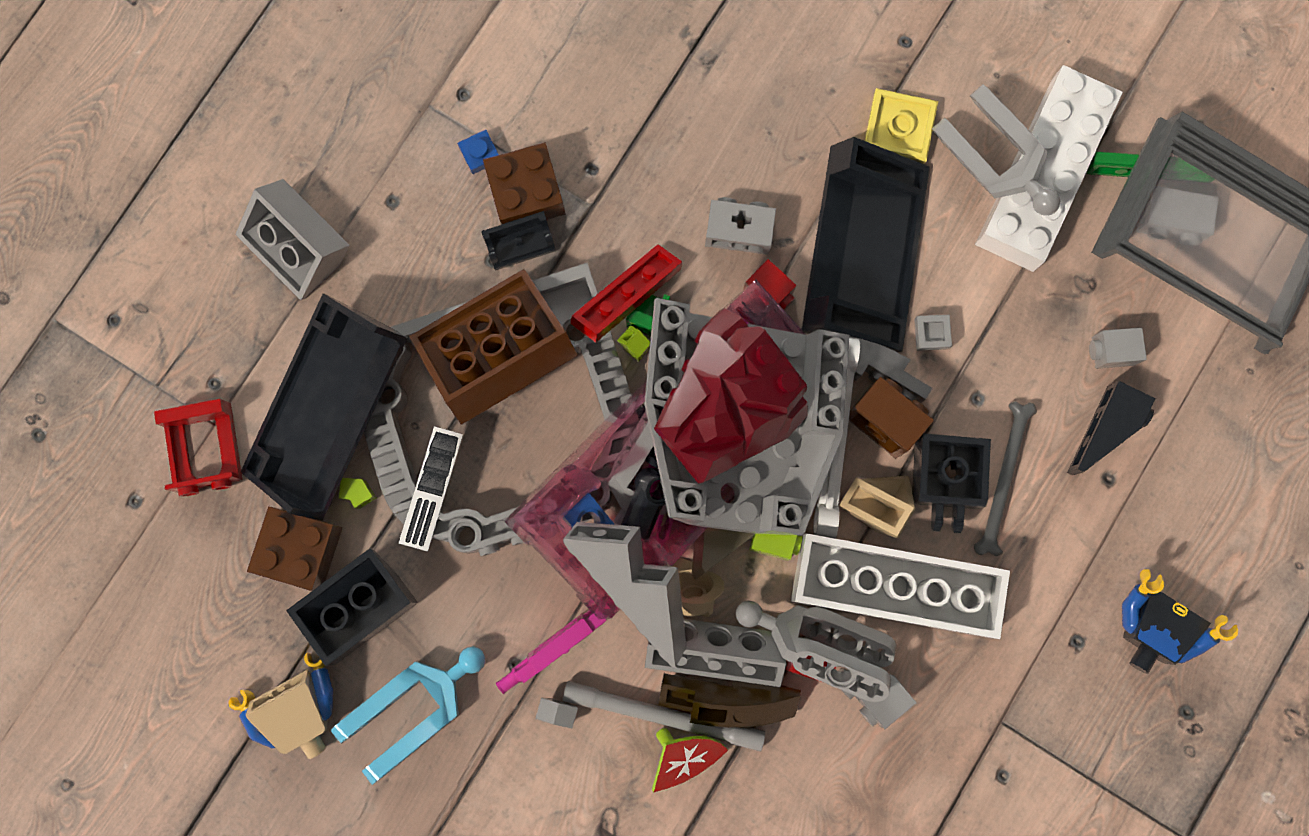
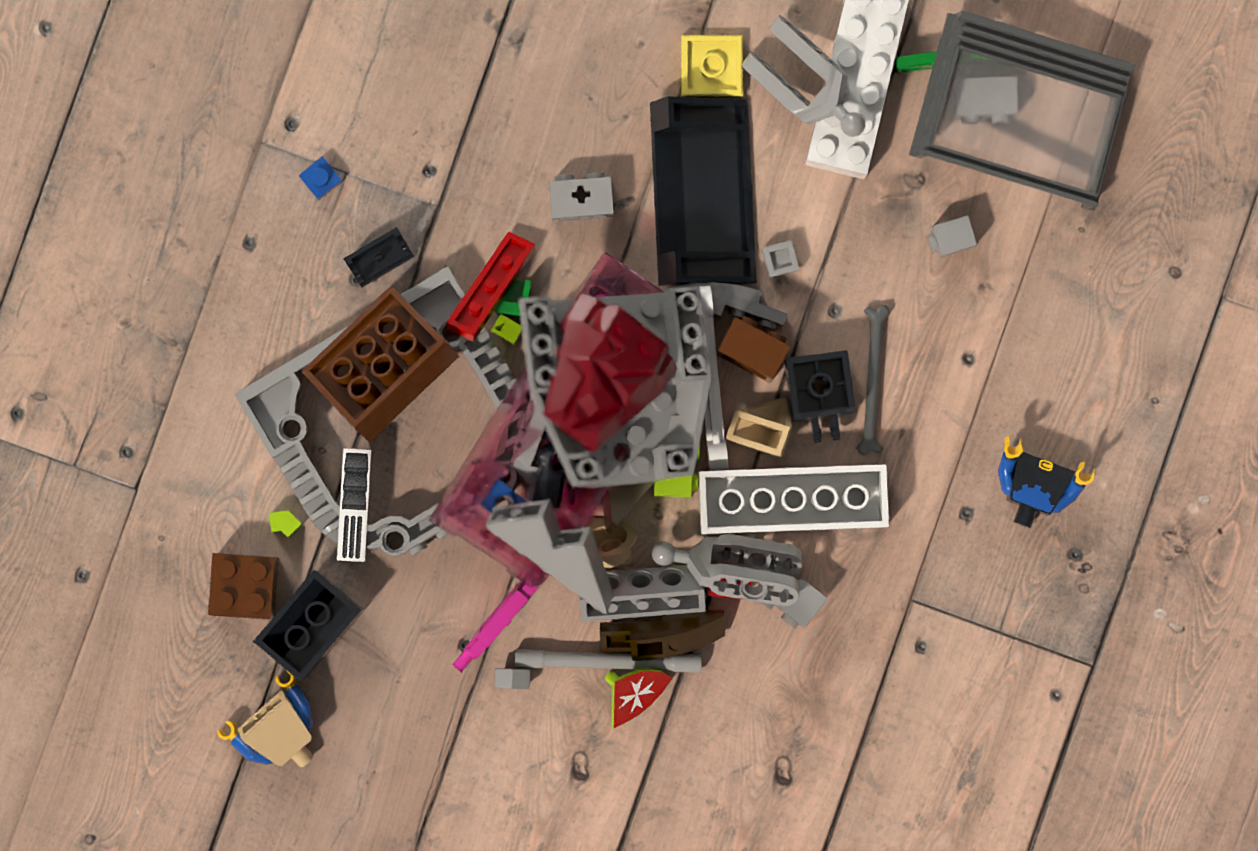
camera: 15 degrees left, 5 degrees up
red panel [154,399,243,497] -> none
light grey slope [235,179,350,300] -> none
black slope [240,294,408,521] -> none
medium azure piece [331,646,485,785] -> none
reddish brown brick [483,142,566,225] -> none
red brick [743,259,797,316] -> none
black slope [1067,381,1156,475] -> none

